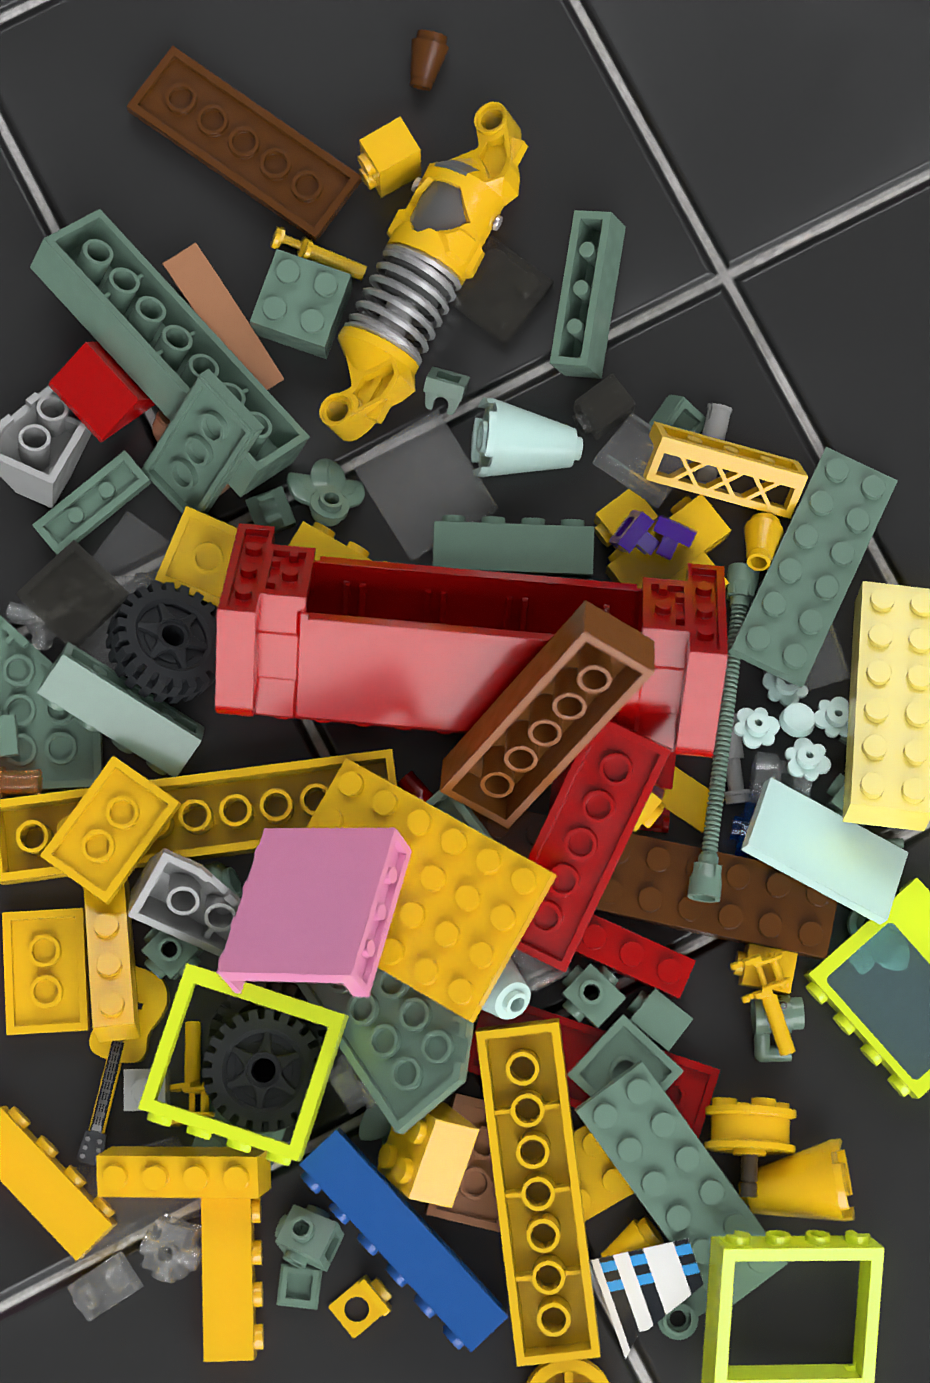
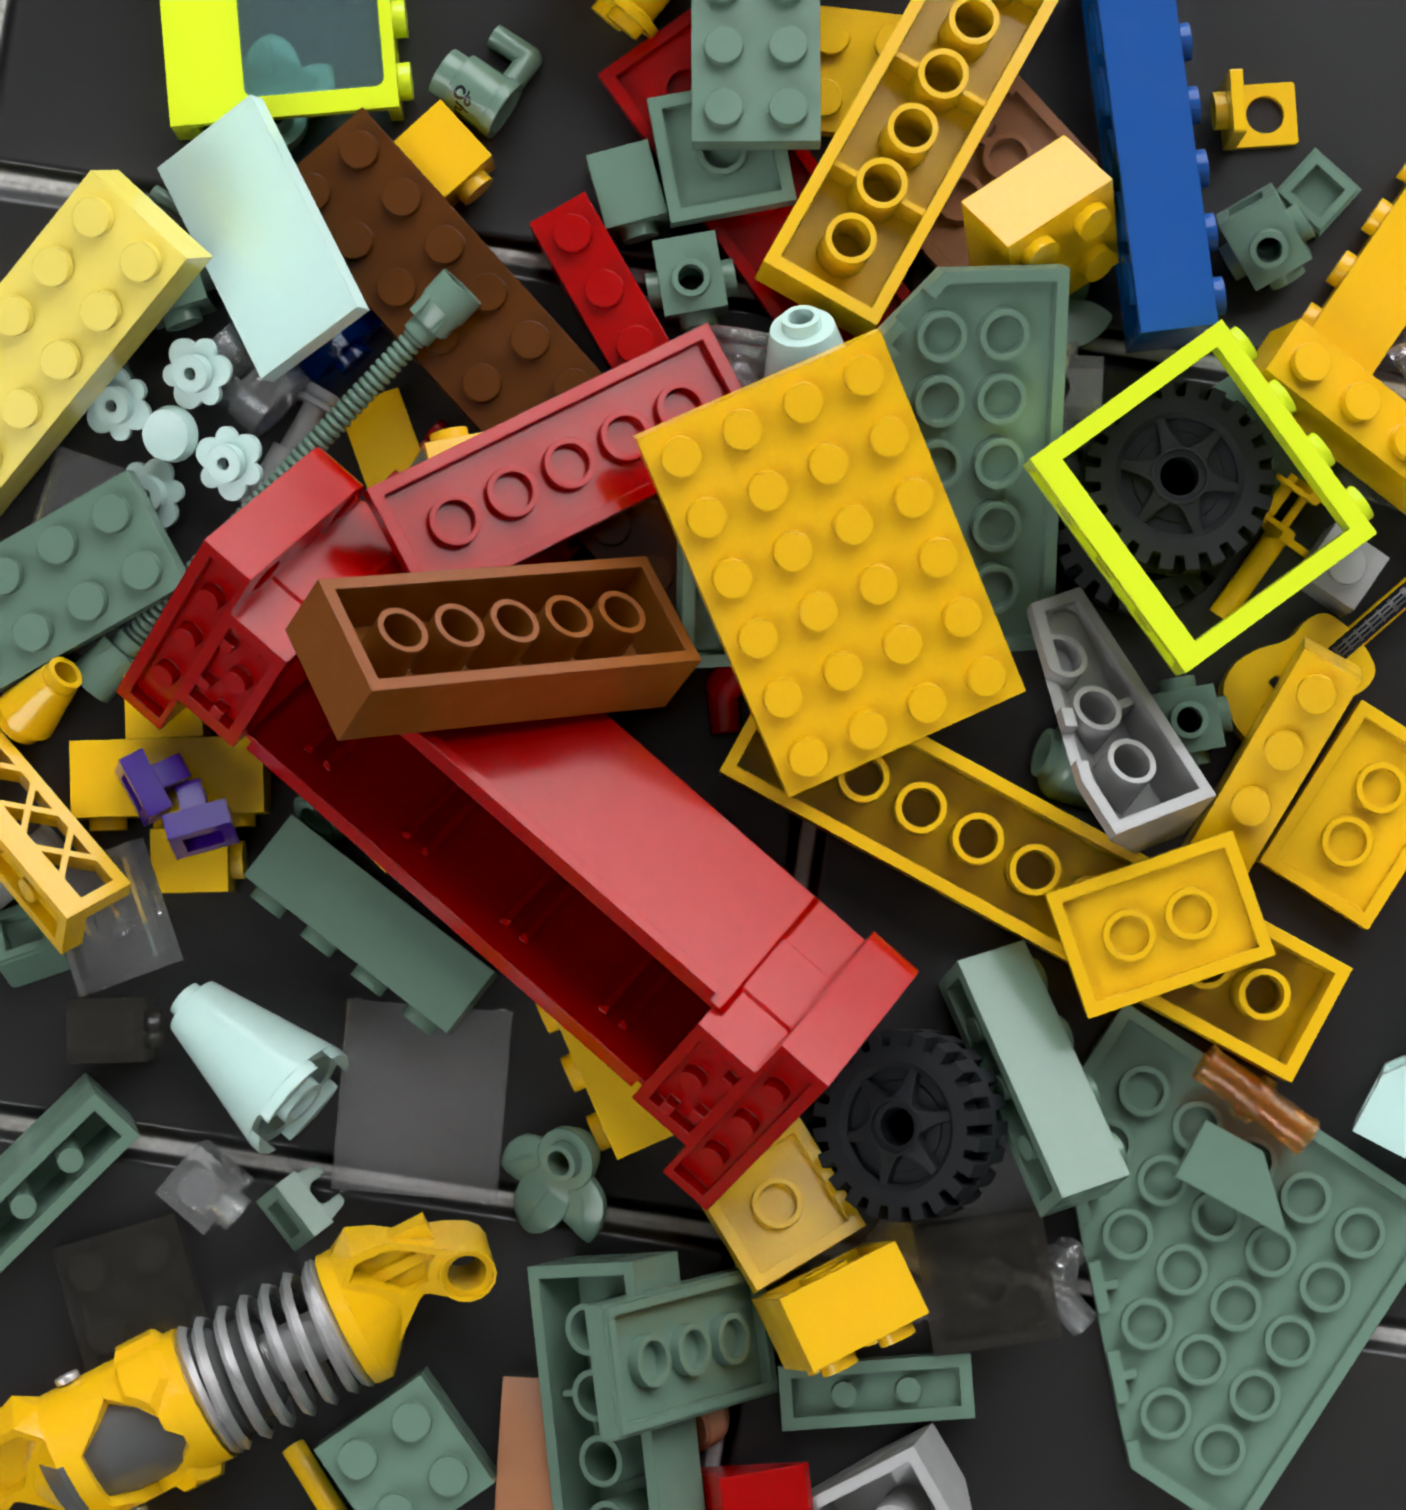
camera: 140 degrees left, 5 degrees up
bright pink panel [217,828,412,997] -> none
sand green tile [245,486,297,533] -> none
yellow piece [730,951,796,1056] -> none
none -> clear brick [155,1139,255,1235]
none -> yellow brick [751,1241,929,1378]

